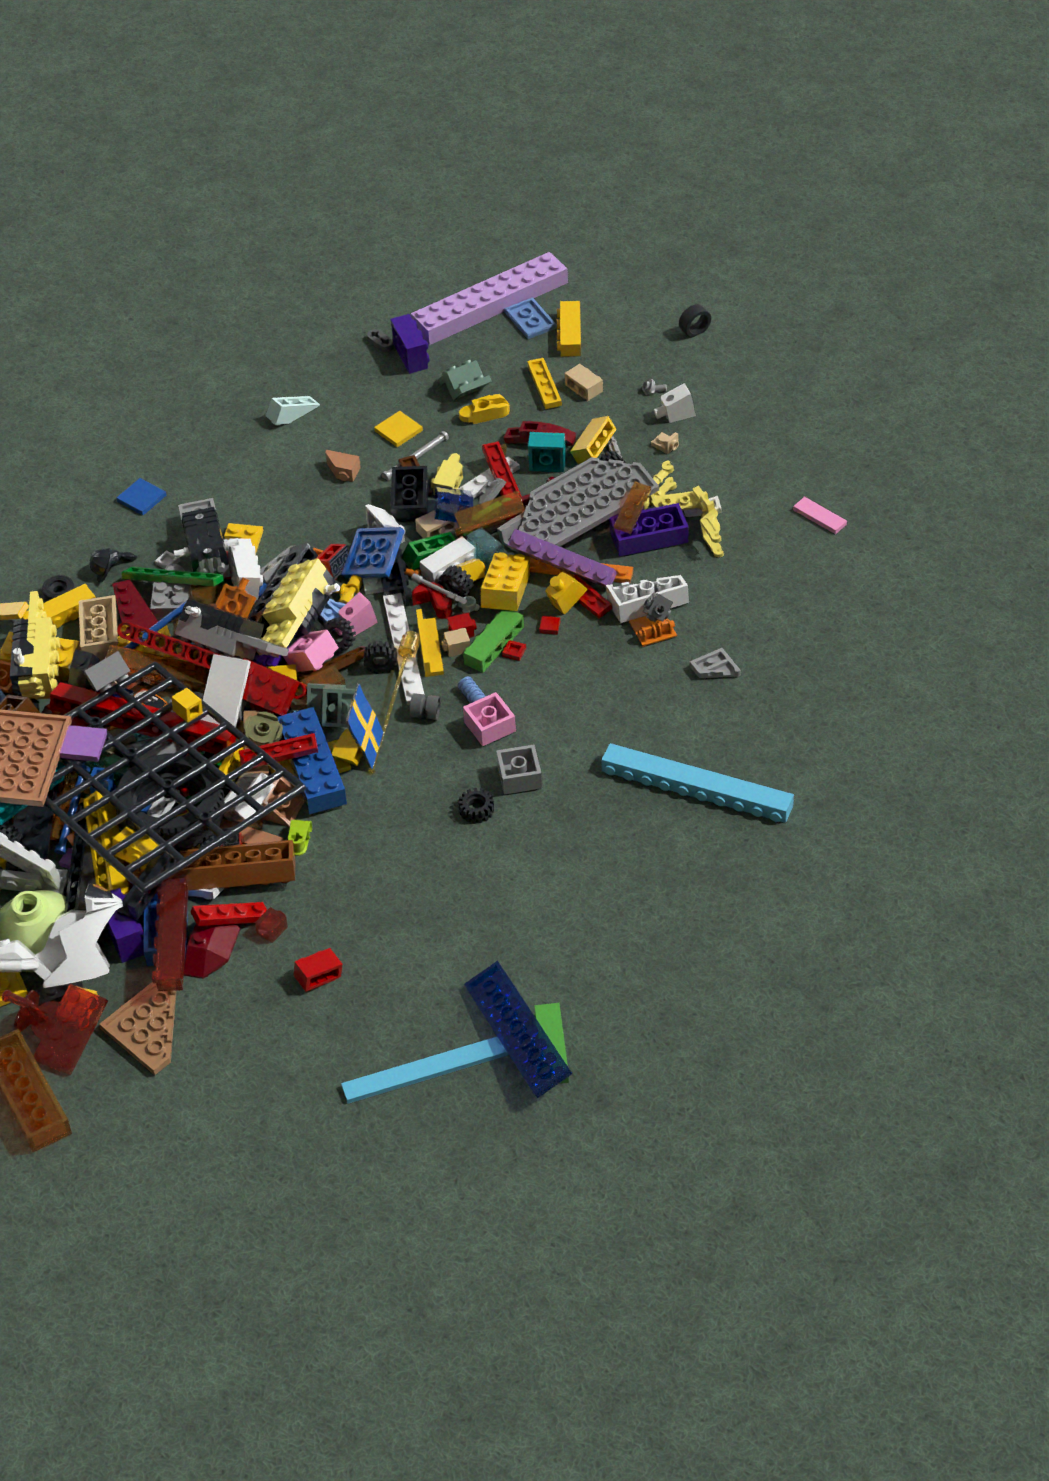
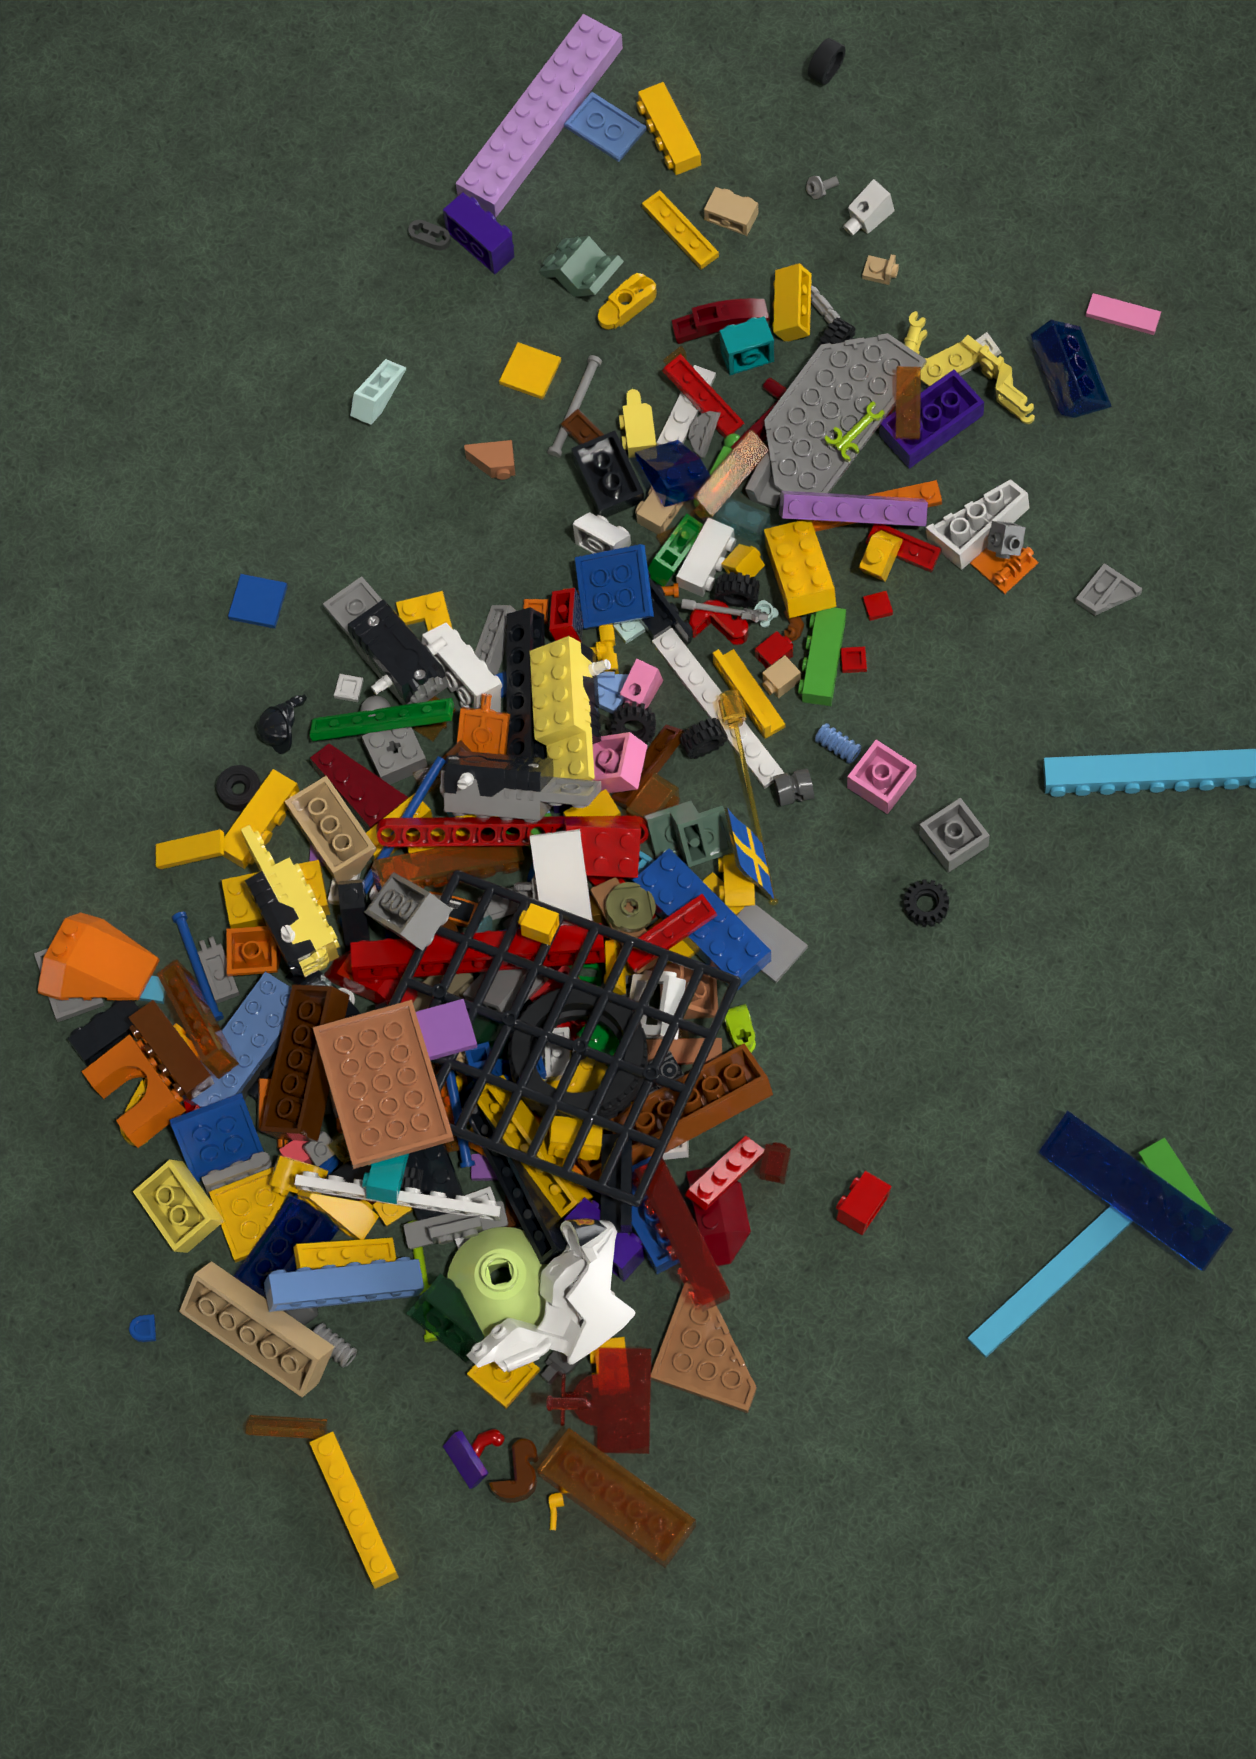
camera: 20 degrees left, 20 degrees up
none -> light grey tile [737,904,808,984]
none -> dark orange arm [784,610,804,641]
none -> lime bar [824,401,885,462]
none -> clear blue slope [1031,320,1112,418]

